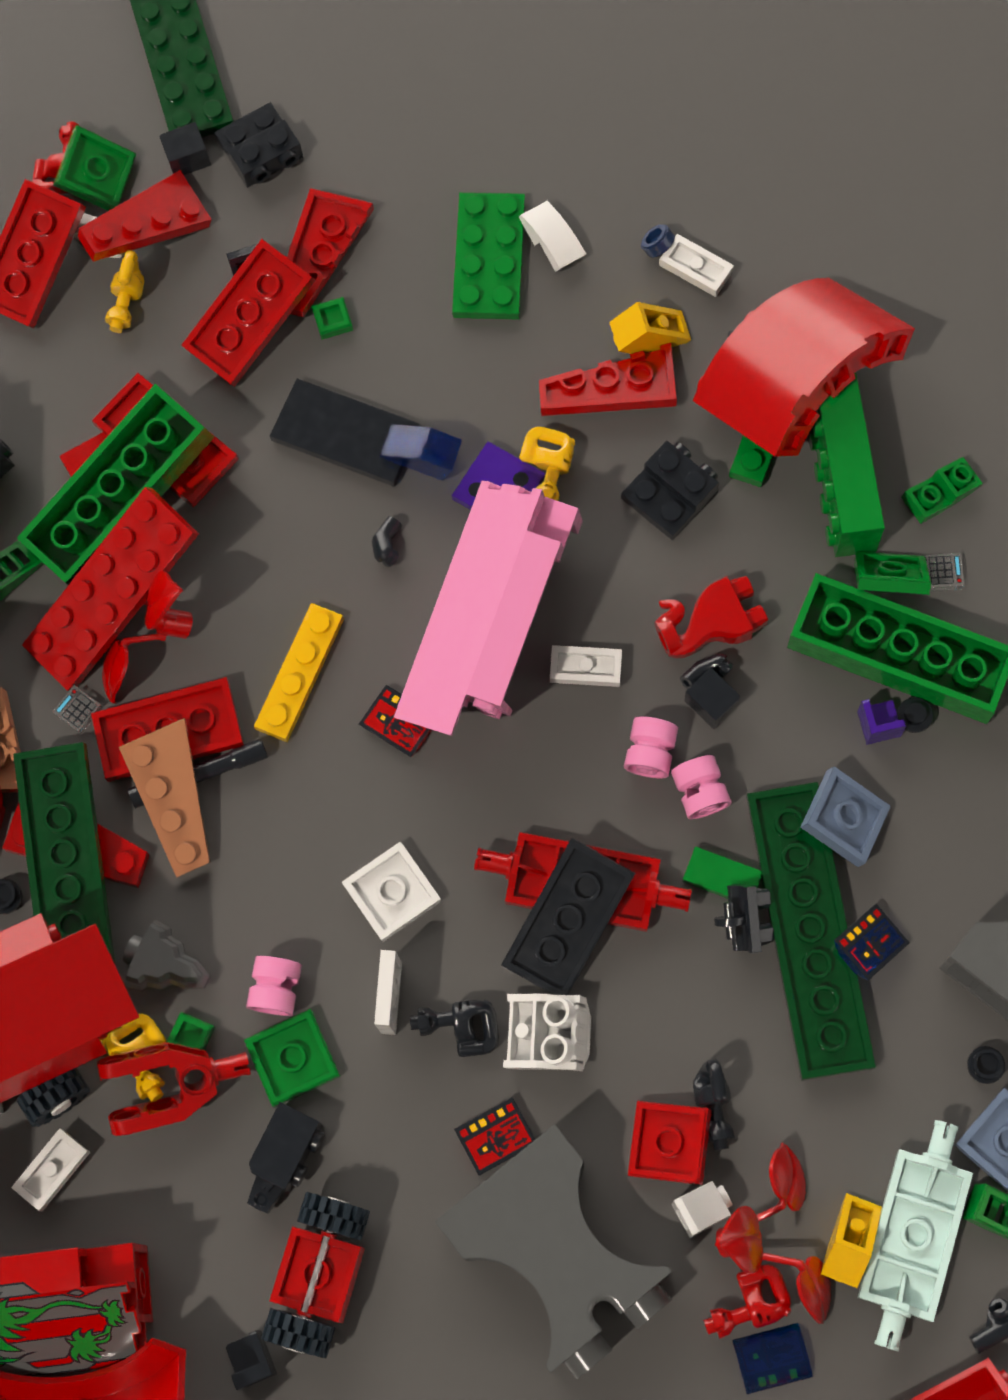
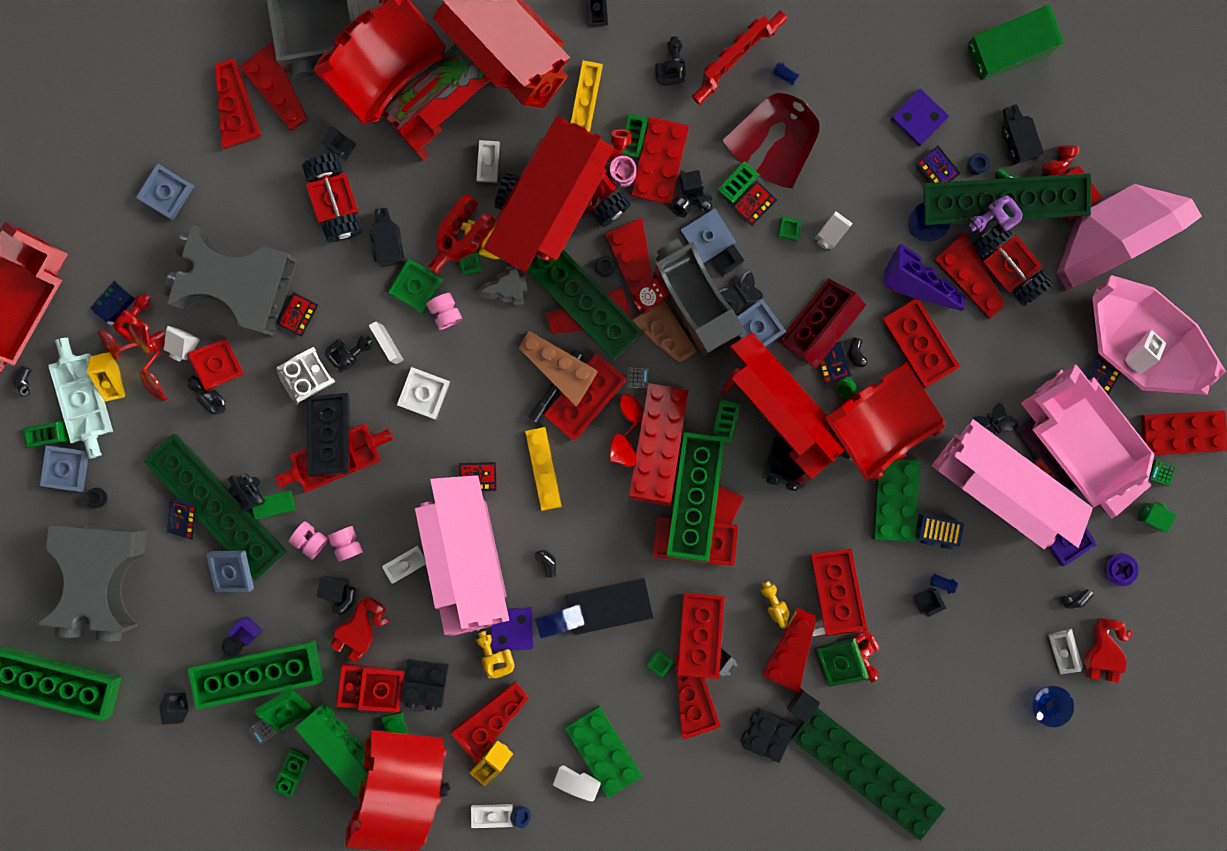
camera: 135 degrees right, 15 degrees up
none -> red slope [336,663,404,712]

